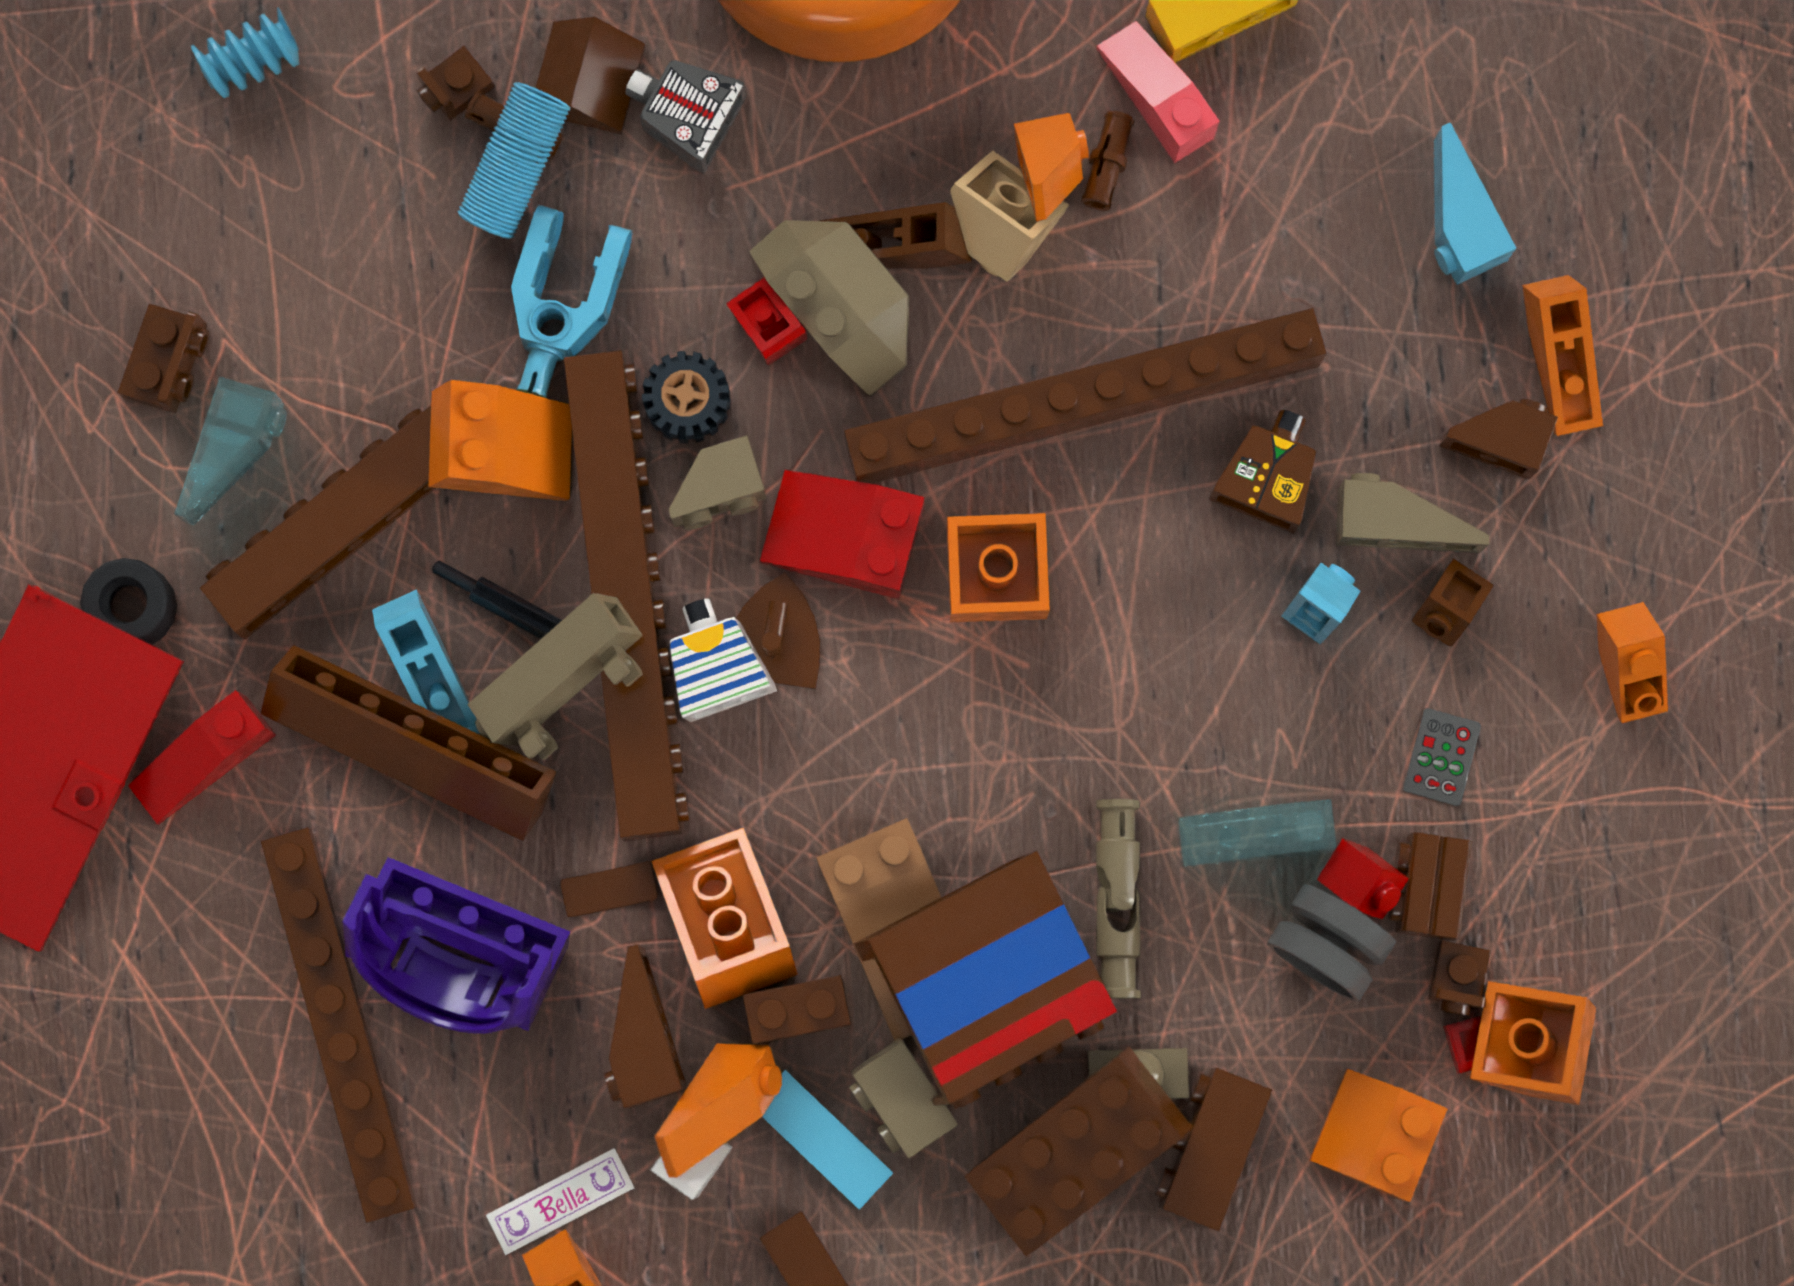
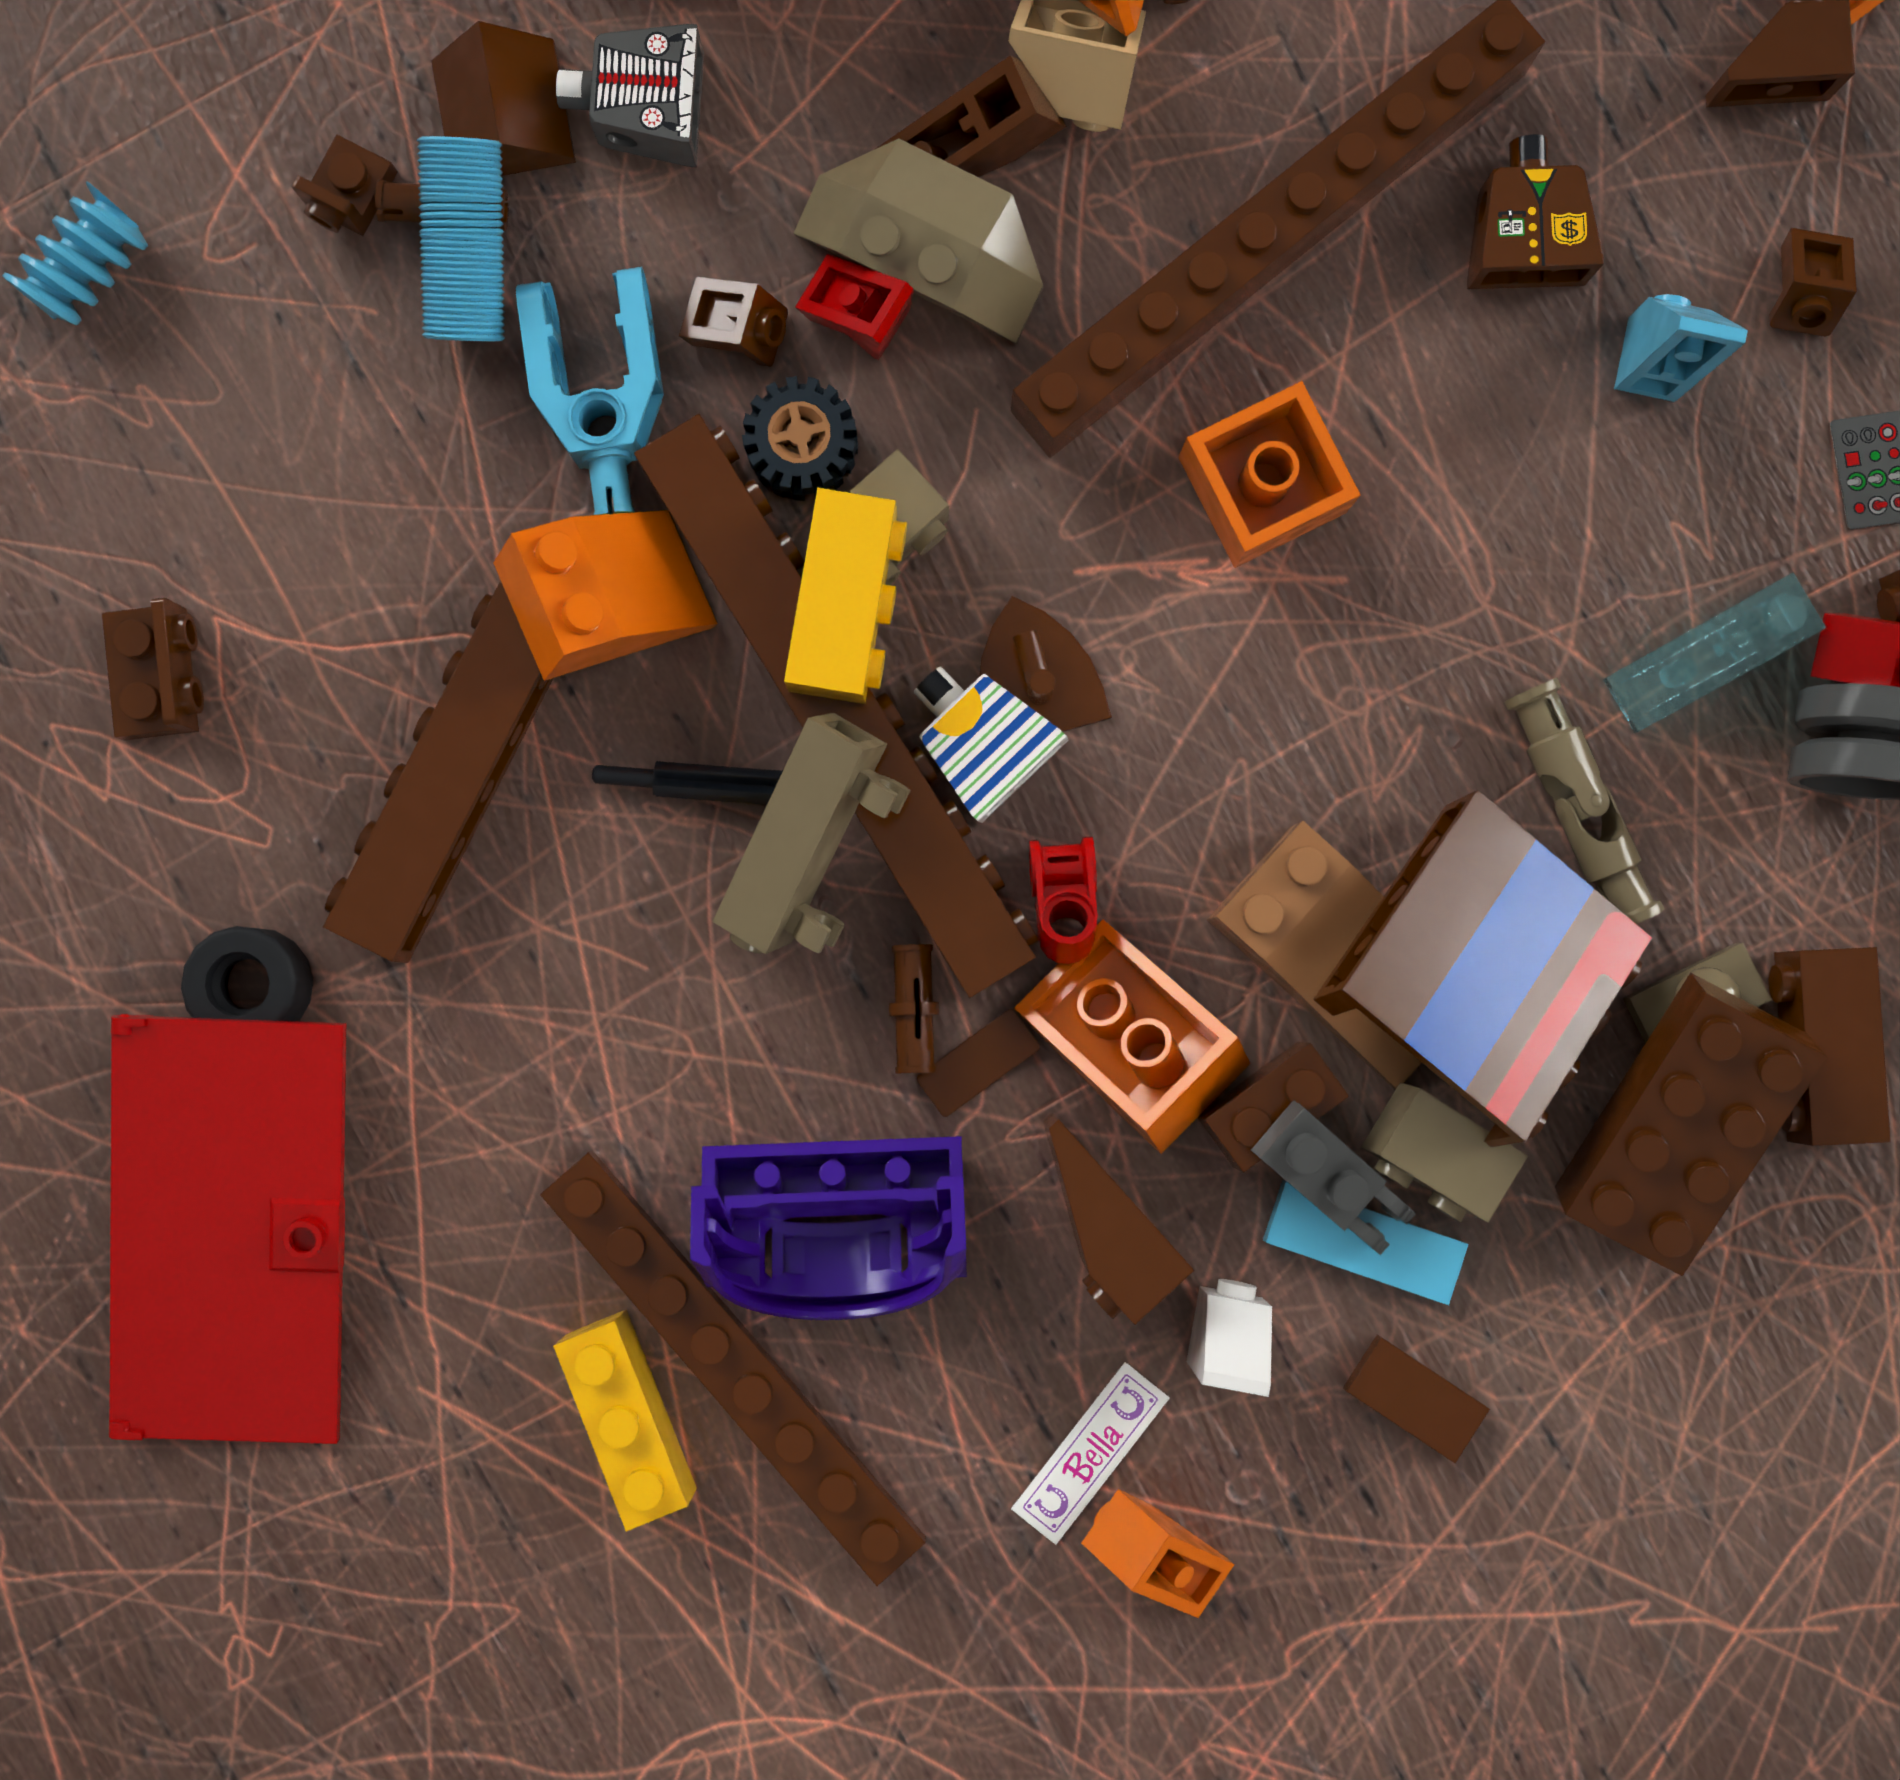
camera: 25 degrees left, 5 degrees up
red slope [128,690,276,825] -> none
clear light blue slope [174,377,287,525] -> none
reddish brown brick [260,645,556,841] -> none
medium azure slope [372,589,480,734] -> none
orange slope [655,1043,782,1178] -> none
red slope [759,470,925,600] -> none
dark tan slope [1336,473,1489,553] -> none
none -> yellow brick [553,1309,697,1532]
none -> reddish brown bracket [679,277,788,367]
none -> yellow brick [784,487,907,704]
none -> reddish brown pin [889,944,939,1074]
none -> red piece [1028,836,1098,964]
none -> dark grey hinge [1251,1100,1416,1255]

